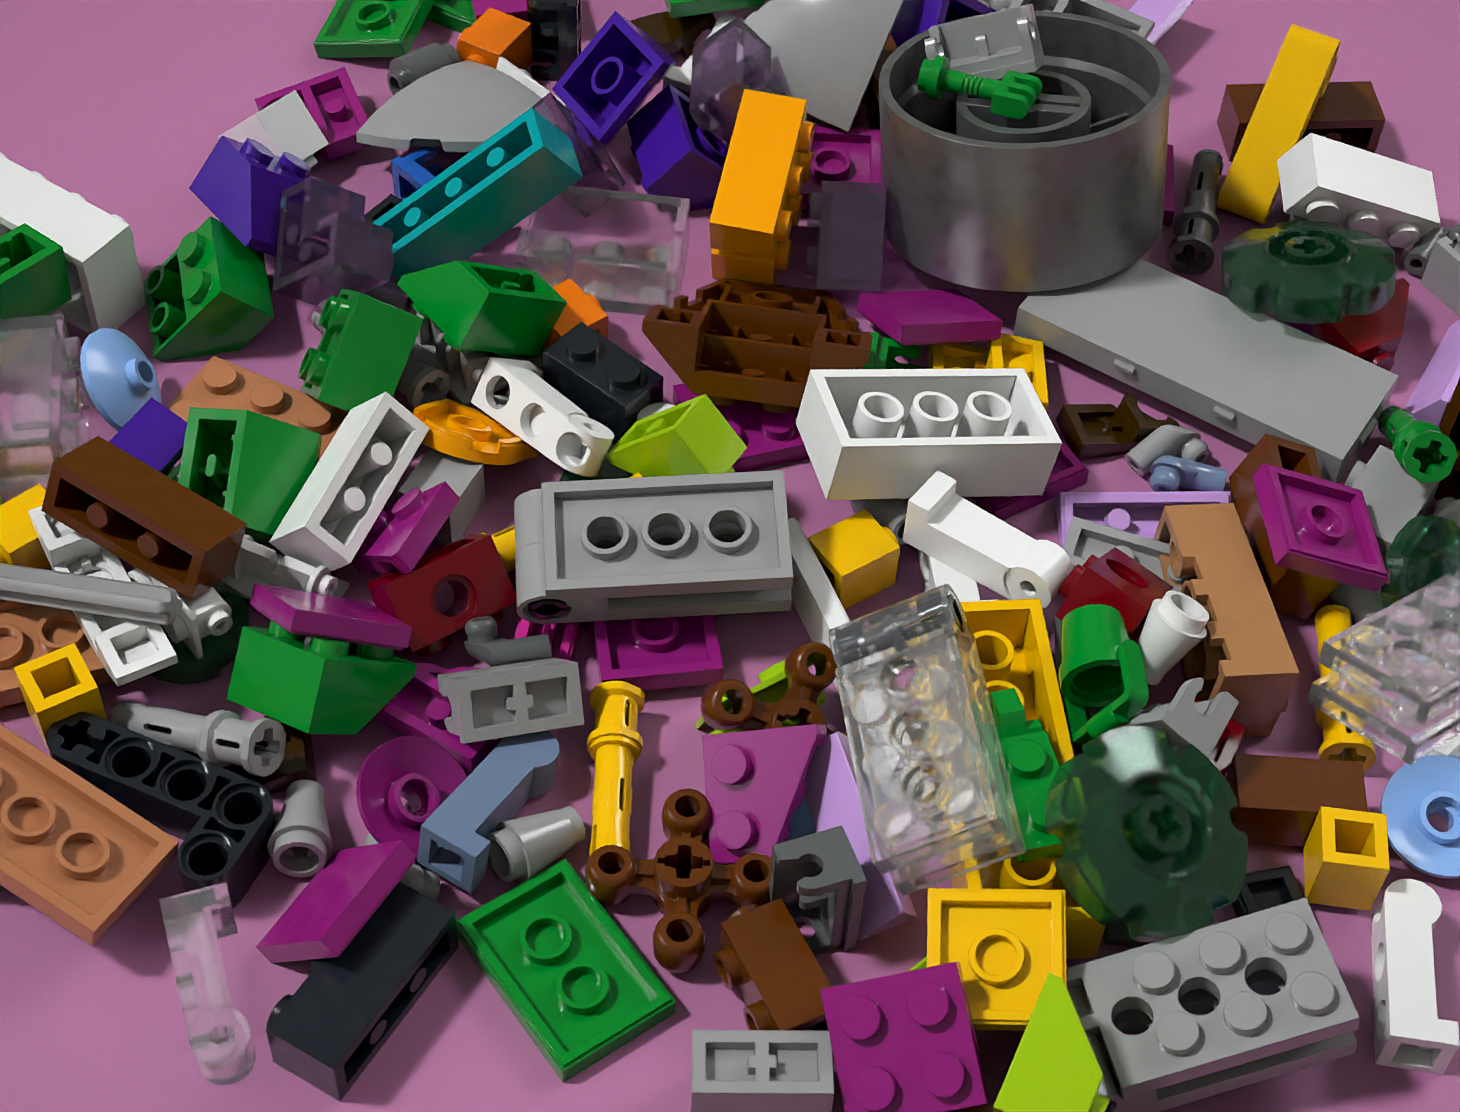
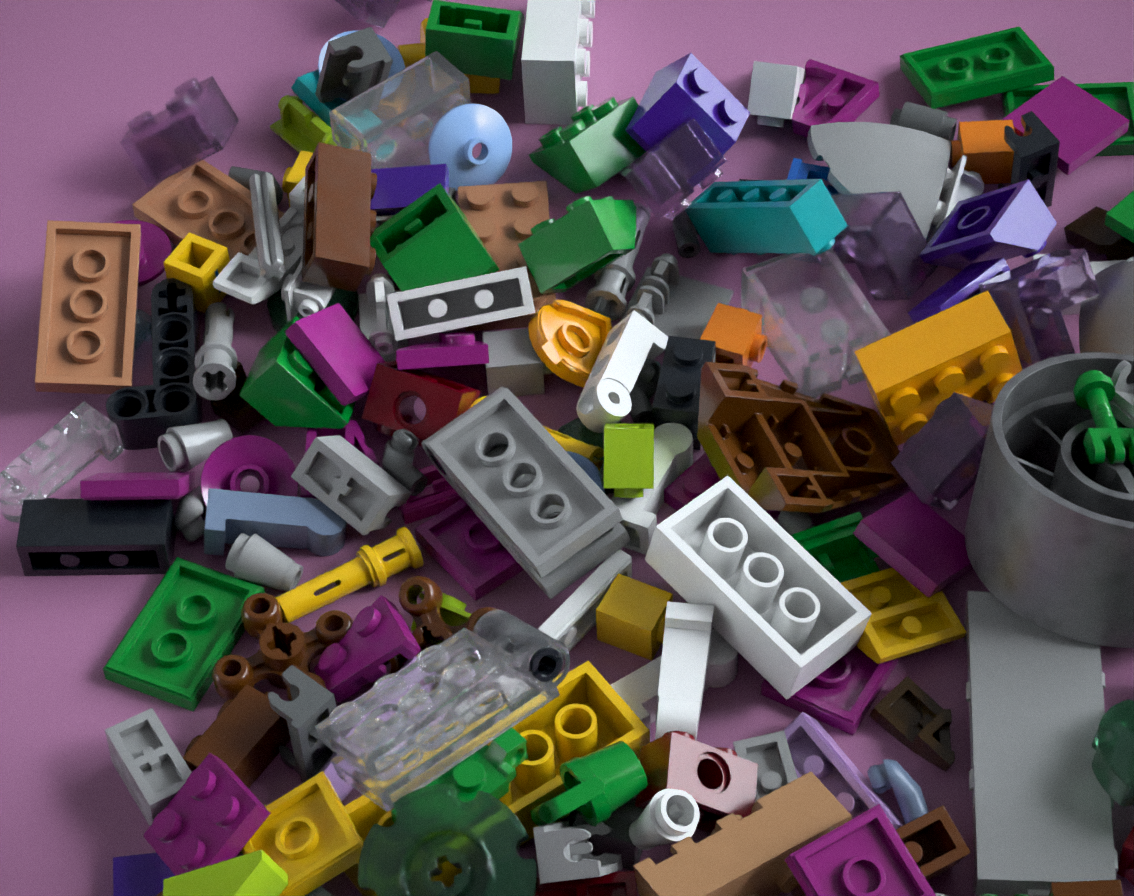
camera: 65 degrees right, 0 degrees up
green slope [397,260,568,358] -> none
light grey arm [1125,424,1209,476] -> none

